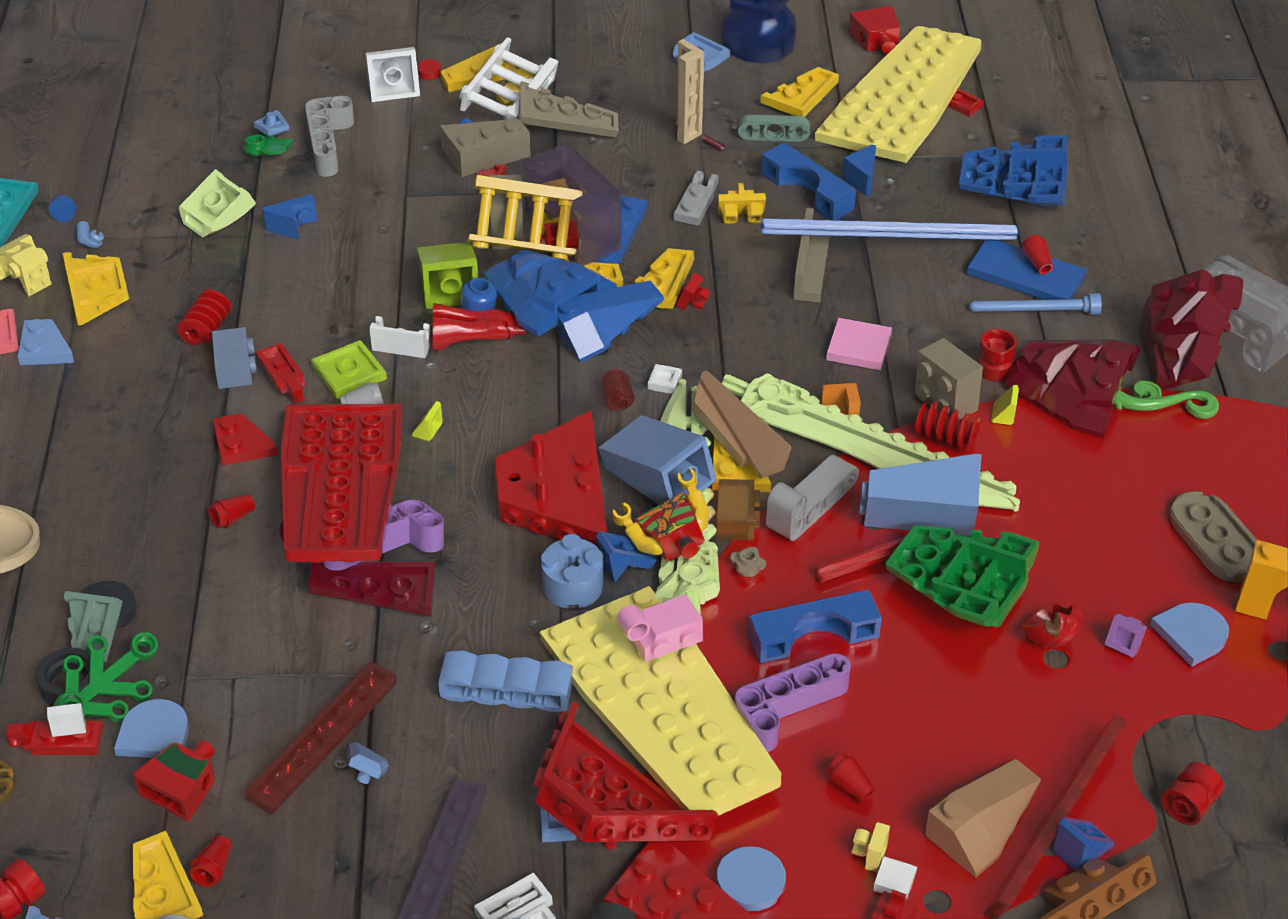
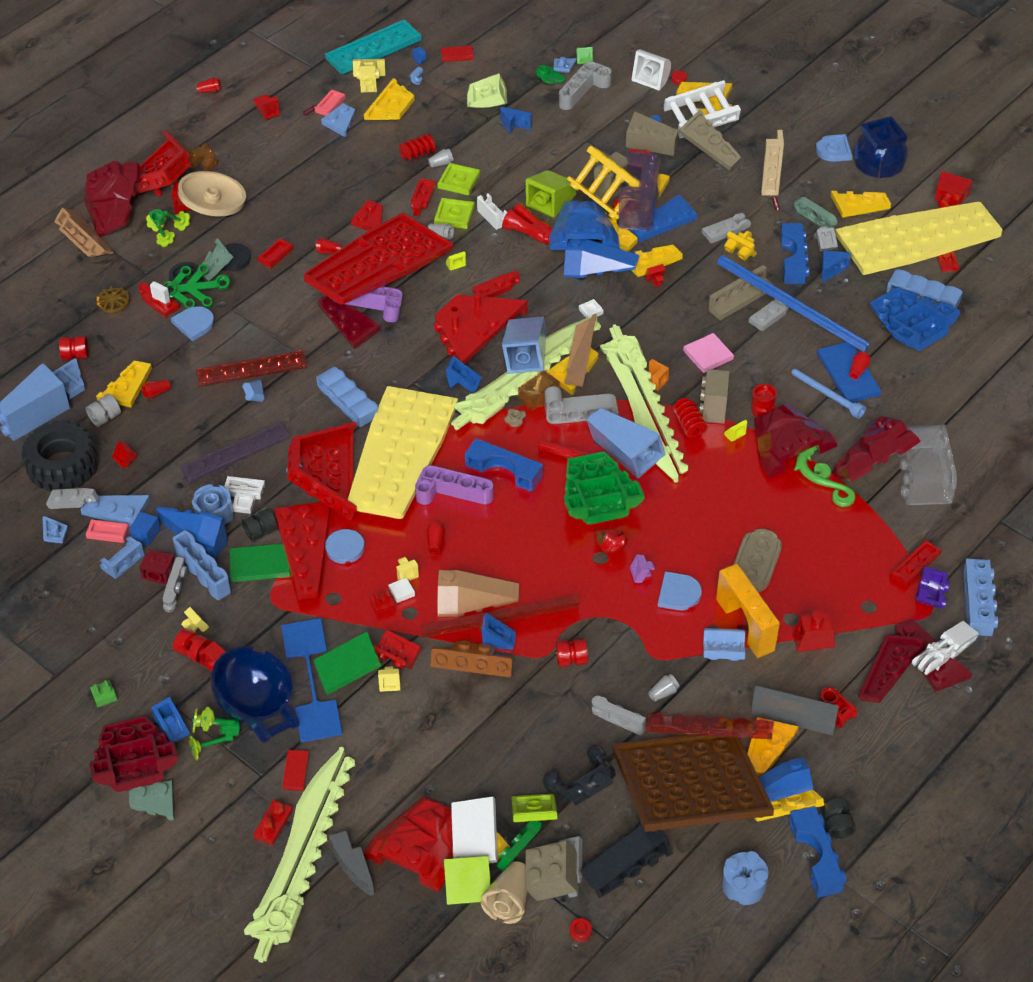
camera: 45 degrees right, 5 degrees up
red torso [133,740,216,822] -> none
sand blue brick [212,327,257,389] -> none
blue head [460,278,497,311] -> none
medium blue brick [541,534,603,608] -> none
clear red brick [602,369,635,411] -> none
torso [613,468,709,561] -> none
bright pink hinge [617,594,703,662] -> none
none -> red tile [258,238,294,269]
none -> light grey cone [428,148,454,168]
none -> lime tile [437,163,481,195]
none -> red tile [441,46,474,62]
none -> red hinge [472,271,520,297]
none -> bright green tile [576,46,593,64]
none -> light grey hinge [749,299,789,331]
none -> light grey bracket [814,227,838,251]
none -> medium blue brick [887,269,963,309]

